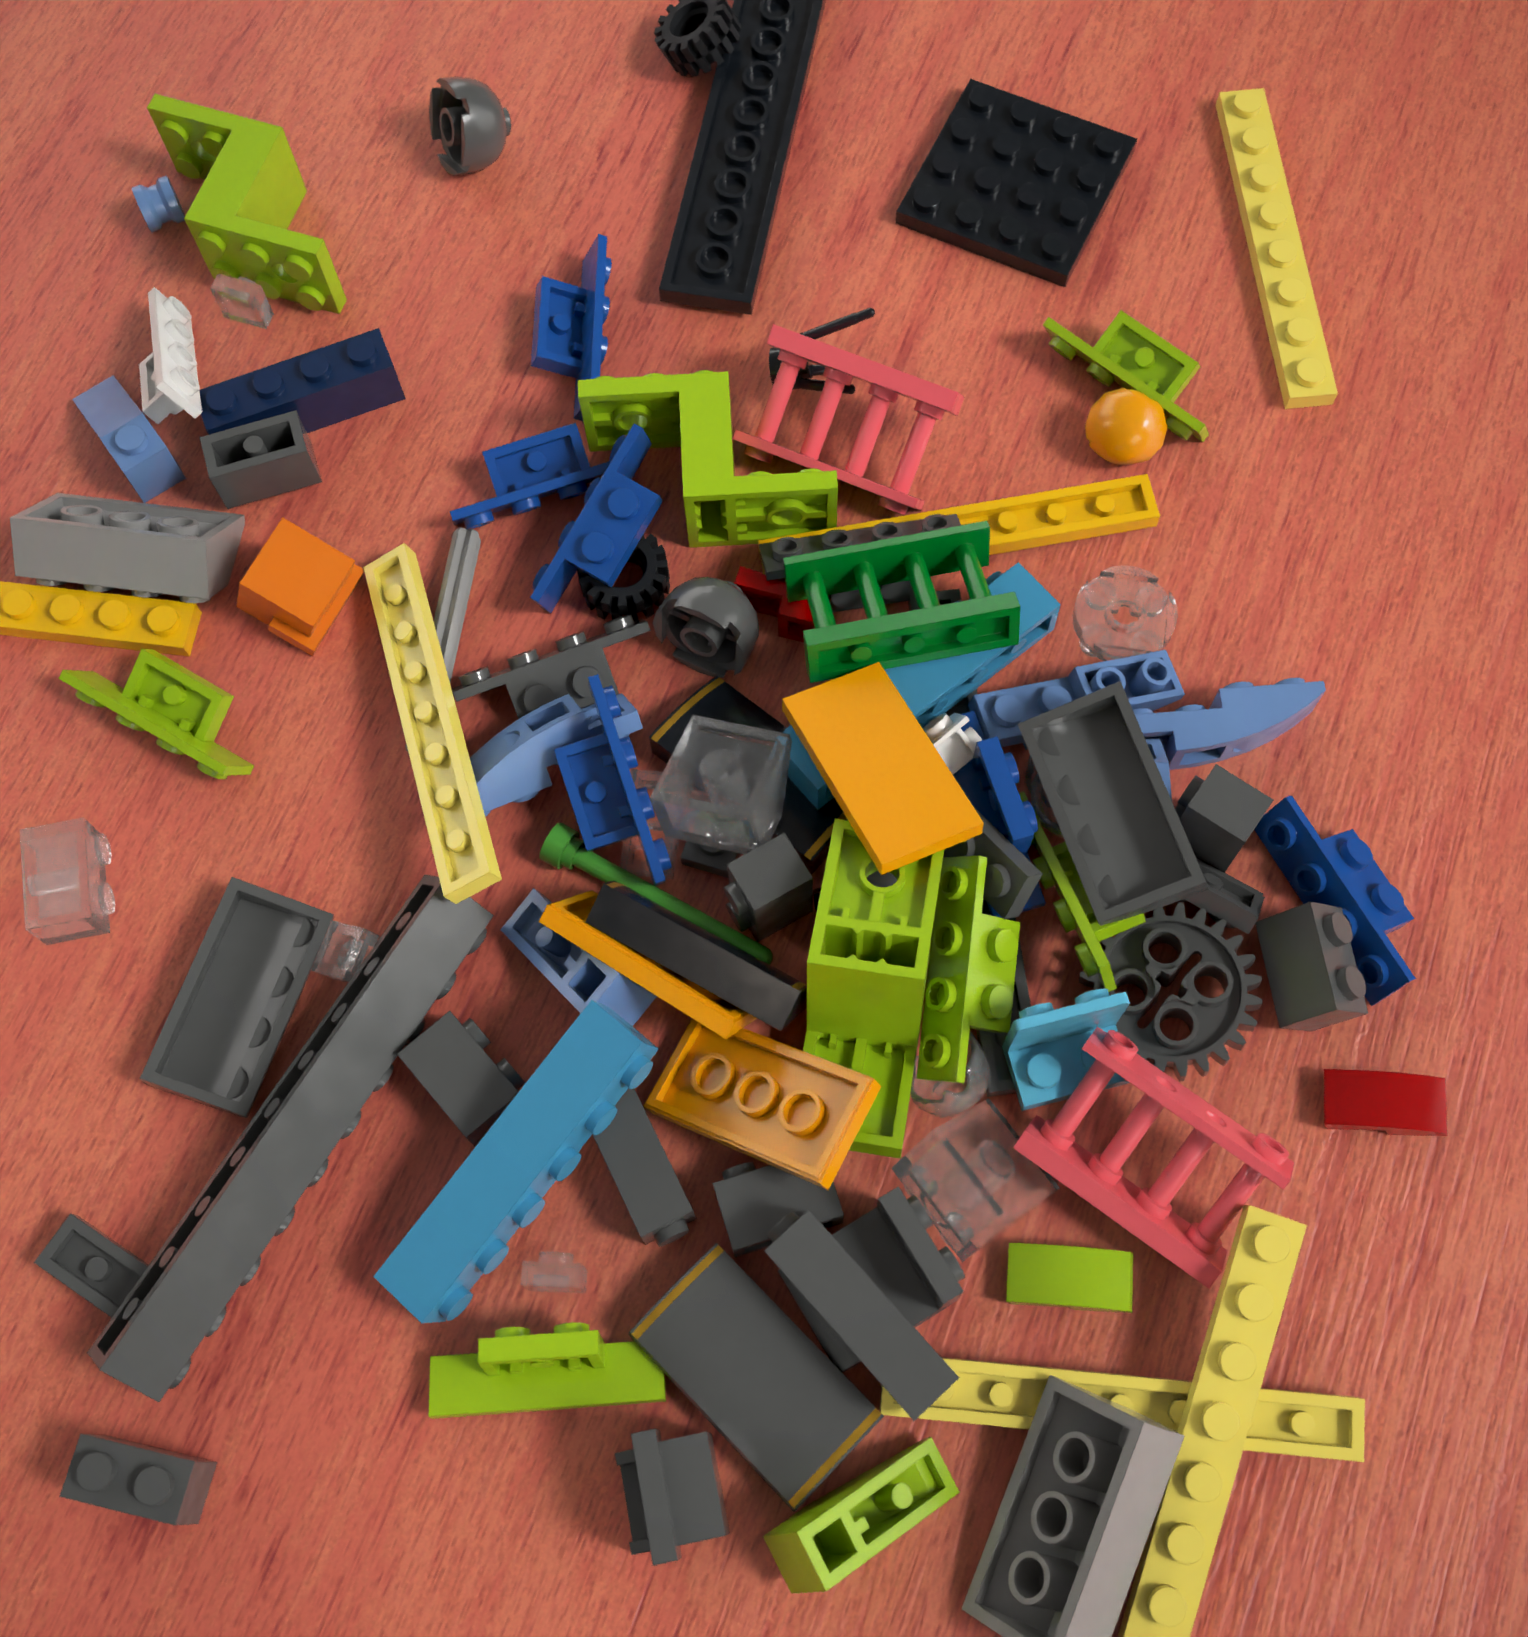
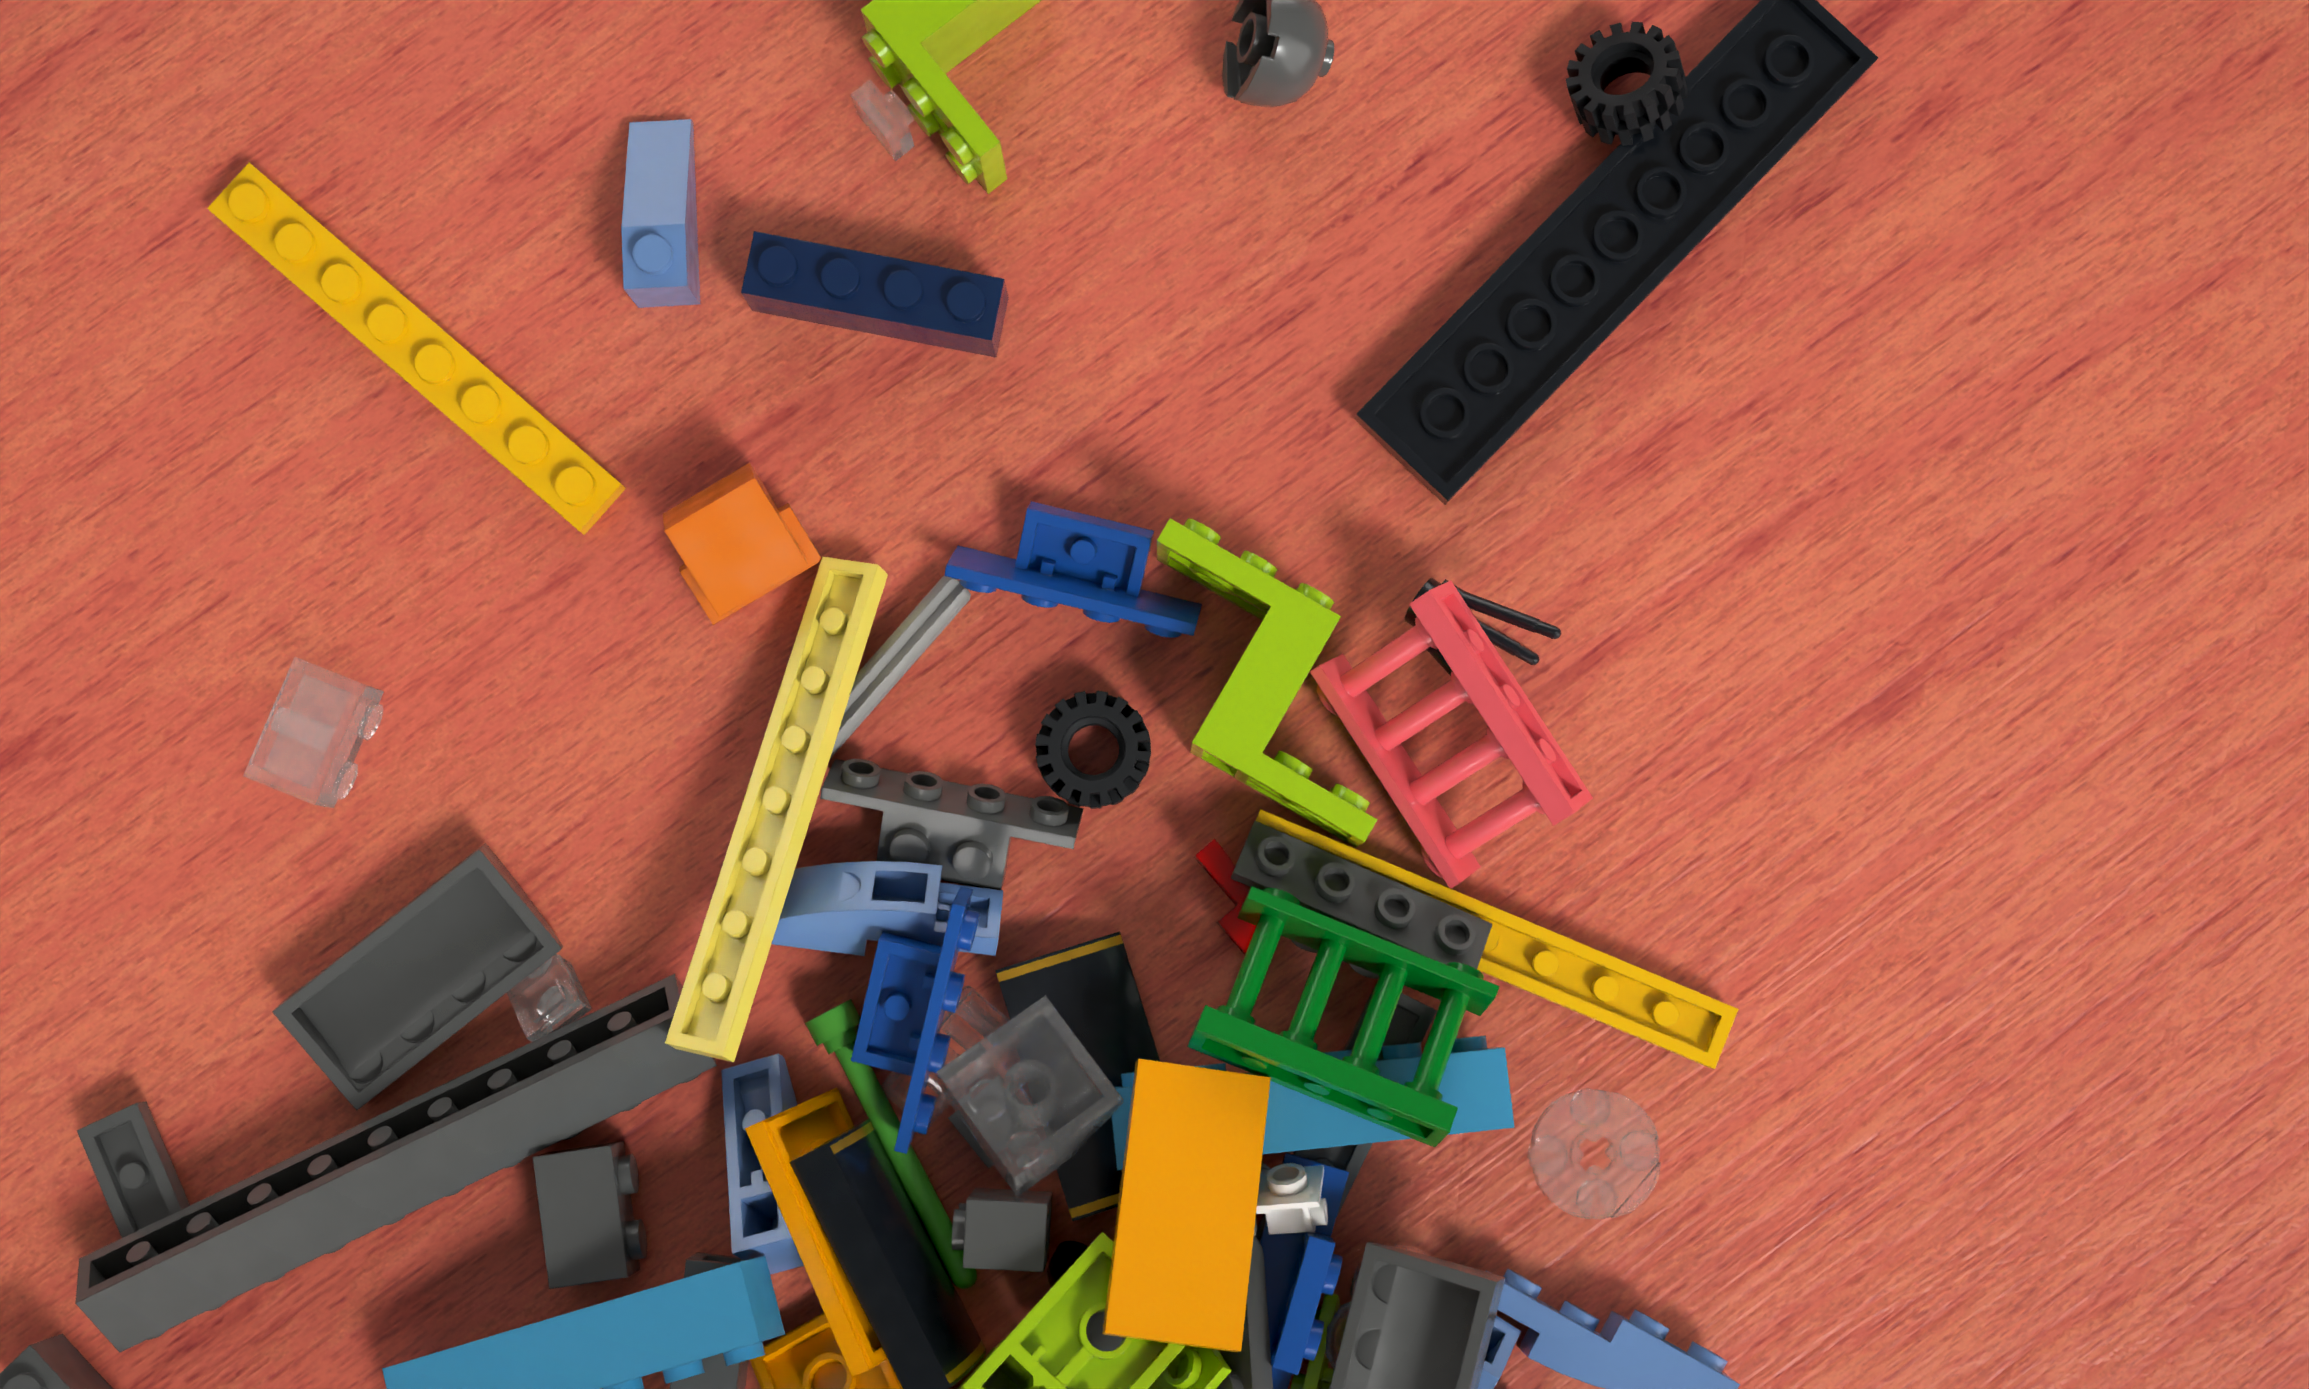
camera: 30 degrees right, 15 degrees up
light grey slope [10,493,245,603] -> none
lime bracket [59,649,254,779] -> none
white bracket [139,287,202,424] -> none
dark grey brick [199,410,322,509] -> none
blue bracket [530,423,663,613] -> none
blue bracket [531,234,612,421] -> none
dark grey cylinder [653,577,759,678] -> none
black plate [896,79,1137,287] -> none
medium blue slope [968,650,1185,750] -> none
lime bracket [1043,310,1209,442] -> none
light orange hair [1085,388,1167,465] -> none
light yellow plate [1216,88,1338,409] -> none

